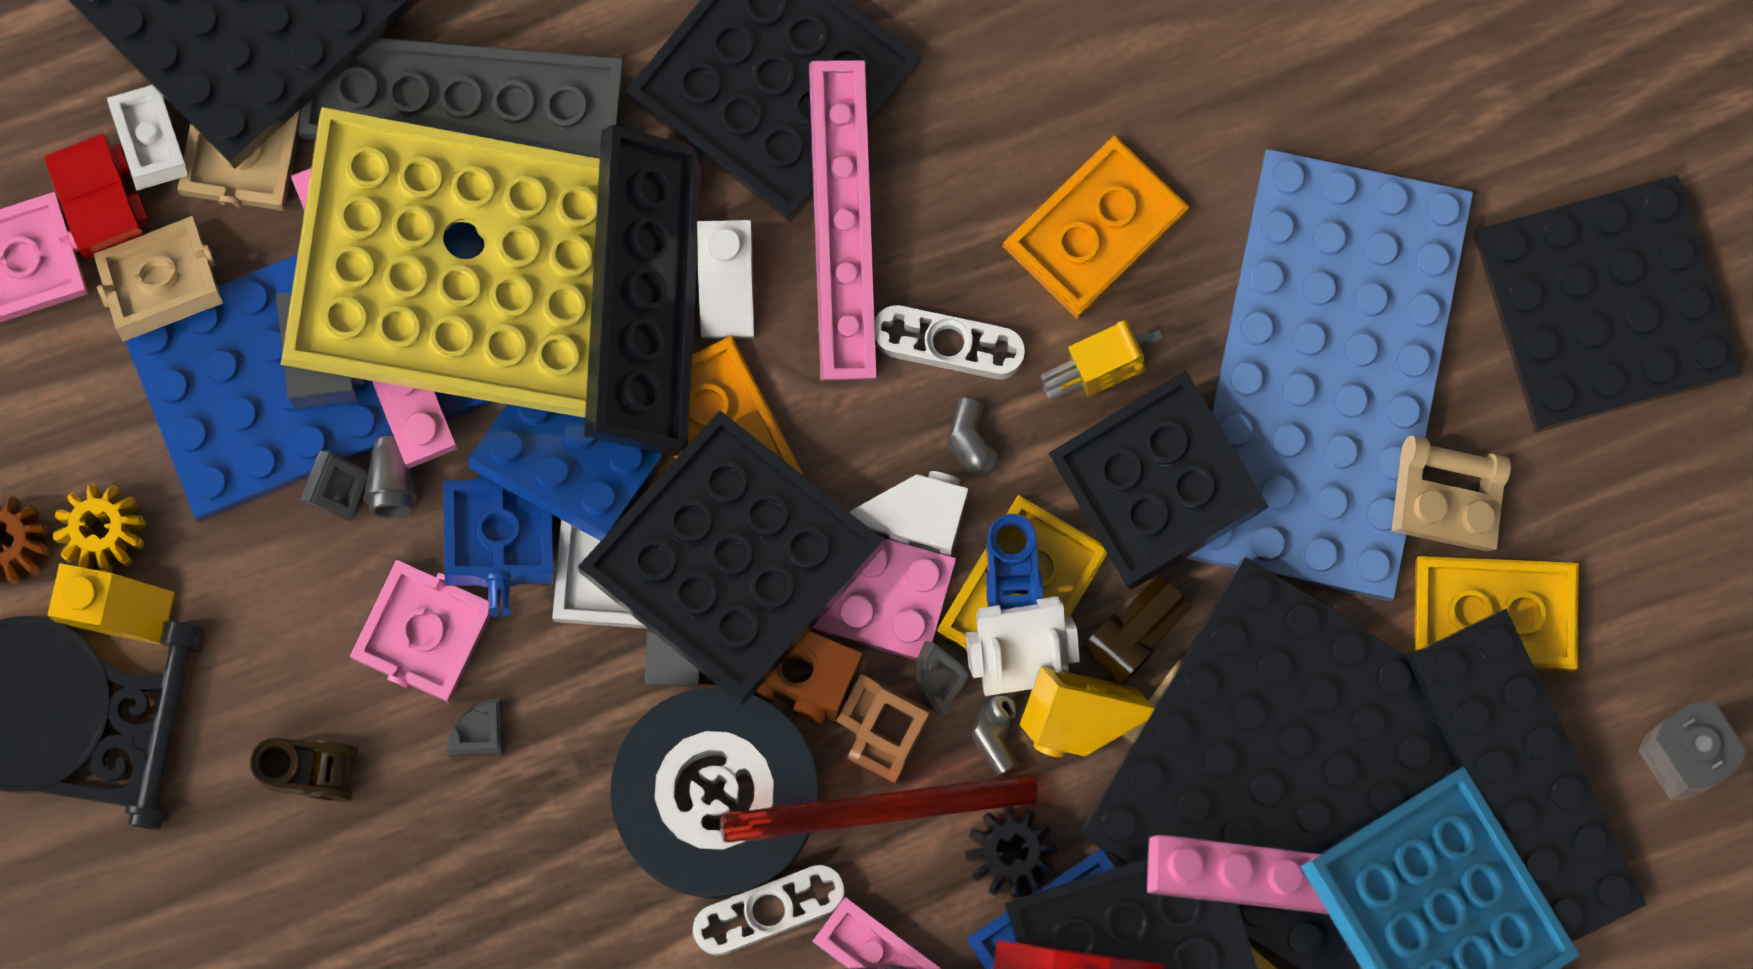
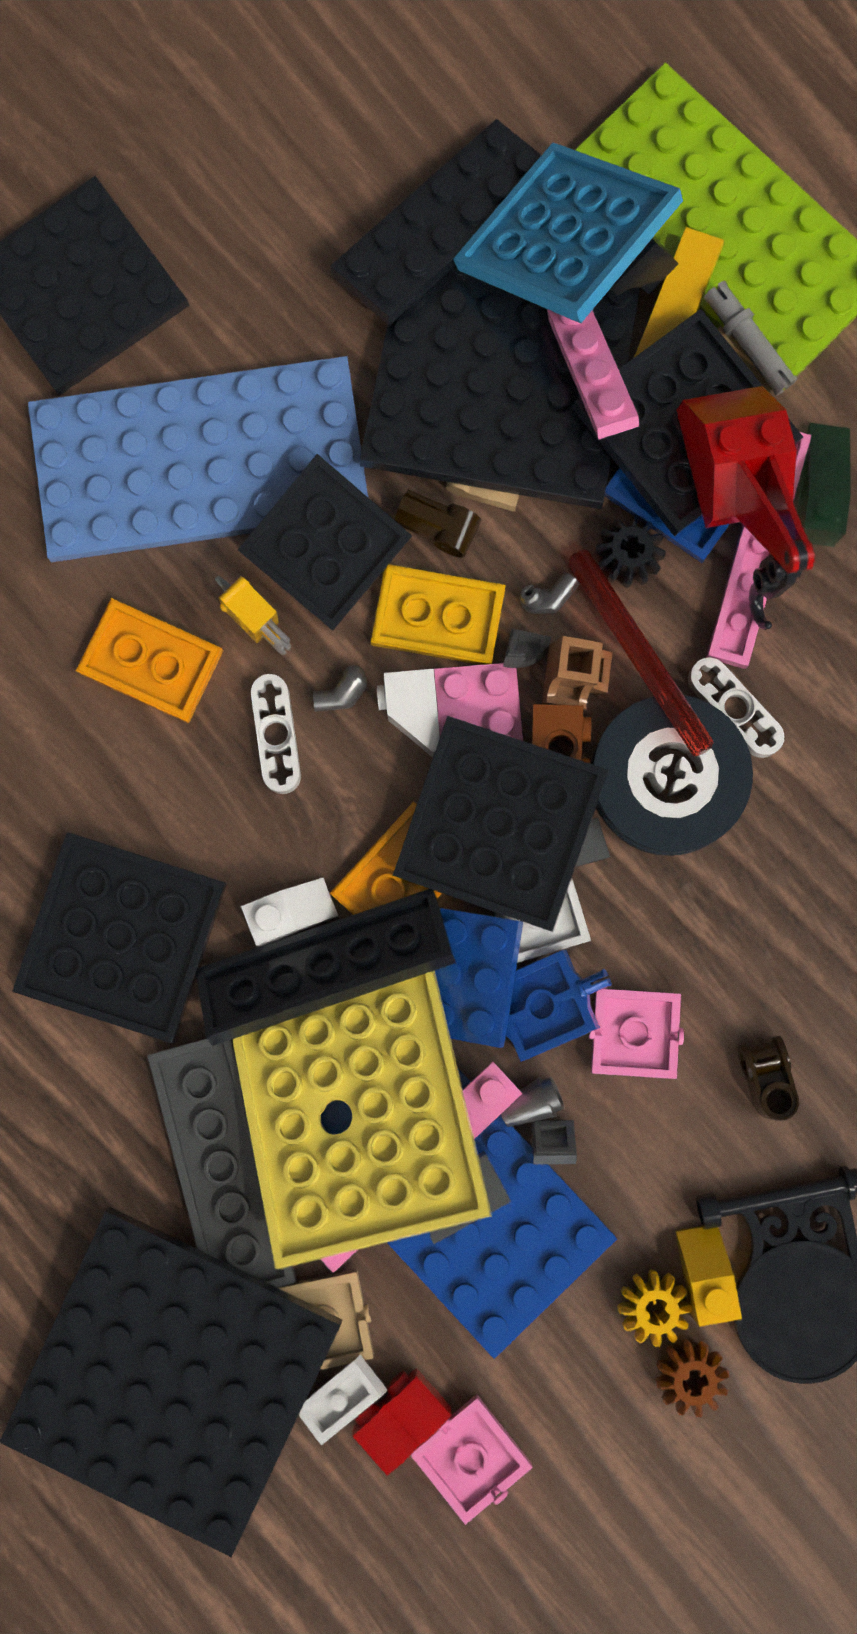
camera: 110 degrees left, 5 degrees up
tan plate [93,216,223,342] -> none
dark grey tile [447,698,502,757] -> none
bright pink plate [809,61,876,381] -> none
white piece [965,596,1080,696] -> none
blue piece [986,514,1043,610] -> none
yellow slope [1019,666,1154,757] -> none
tan plate [1391,435,1511,552] -> none
yellow tile [1414,556,1579,672] -> none
dark grey piece [1638,701,1747,800] -> none

